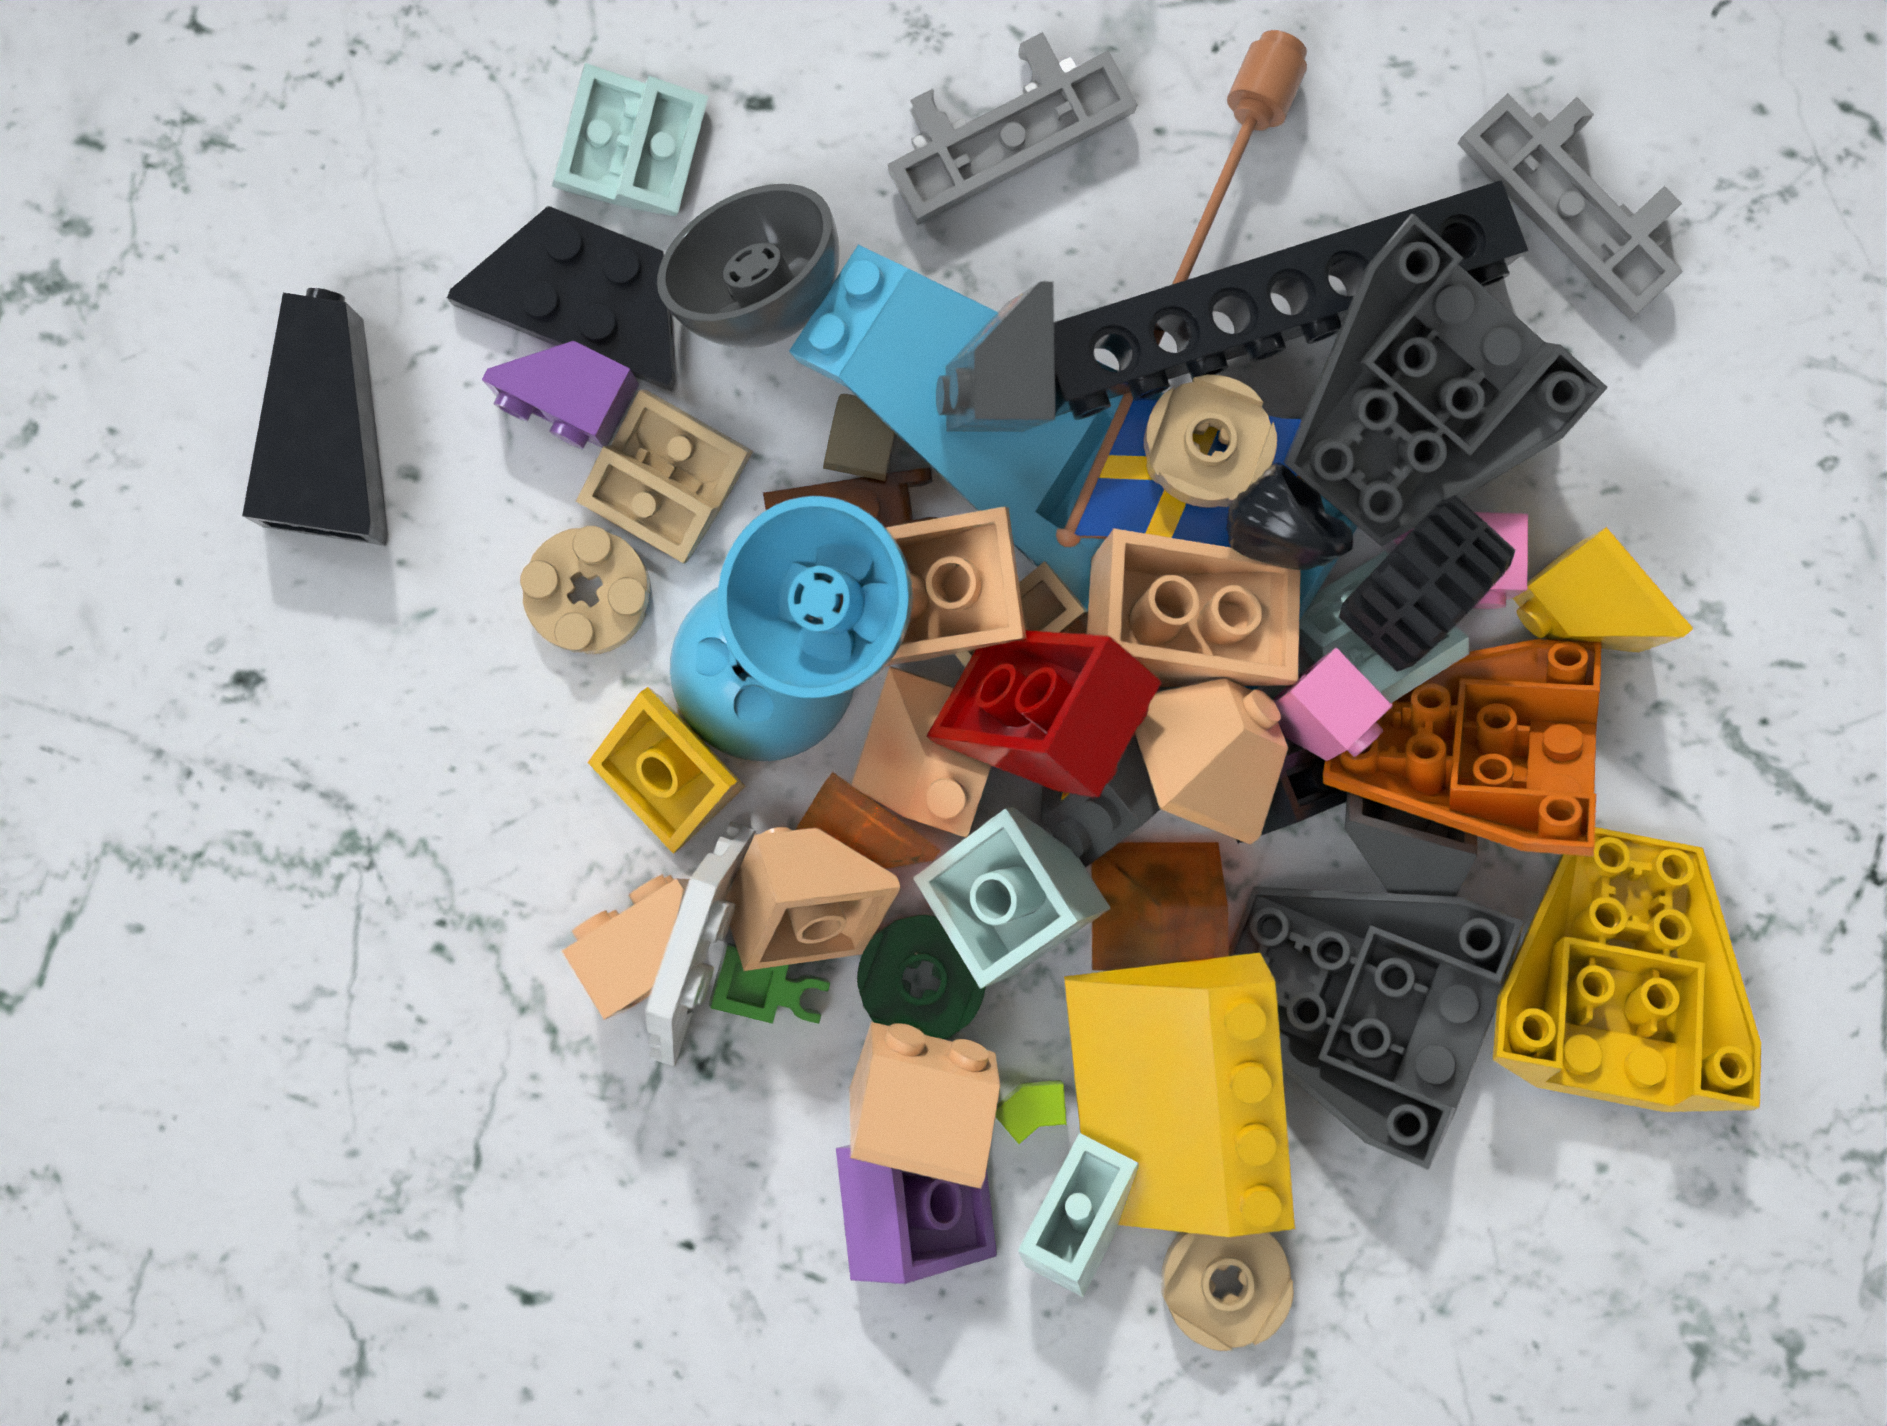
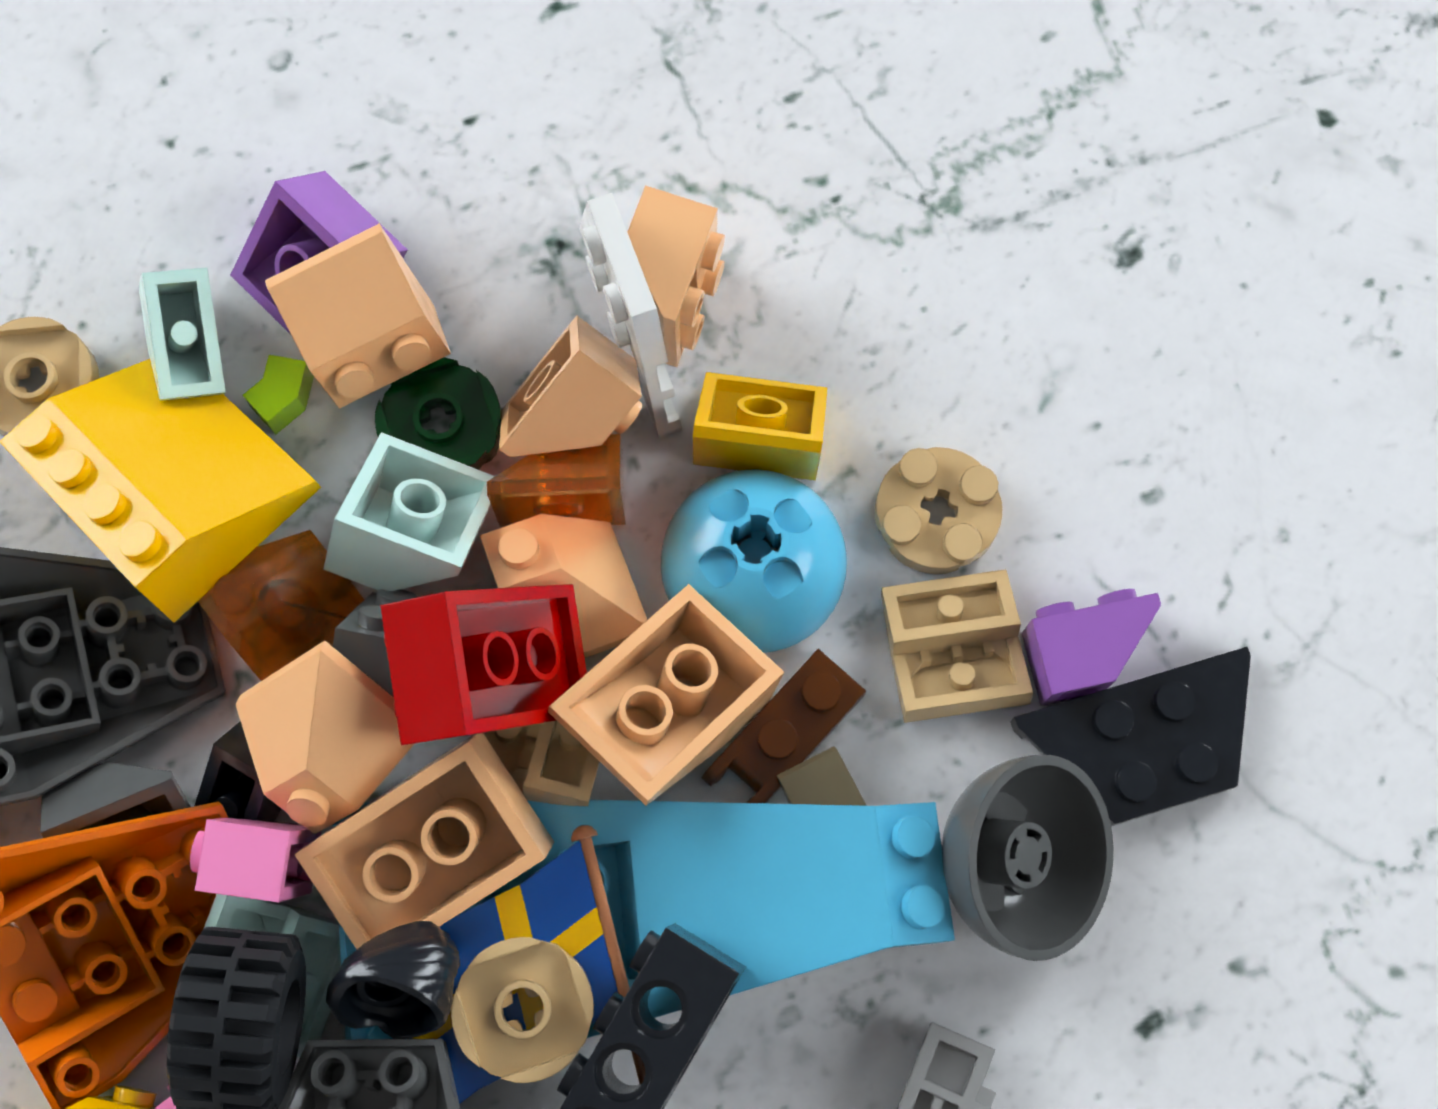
camera: 140 degrees right, 10 degrees down
black slope [242,288,388,546] -> none
light aqua slope [551,63,708,216] -> none
bright green plate [709,942,830,1024] -> none
medium azure piece [717,496,913,698] -> none
dark grey slope [936,281,1055,432] -> none

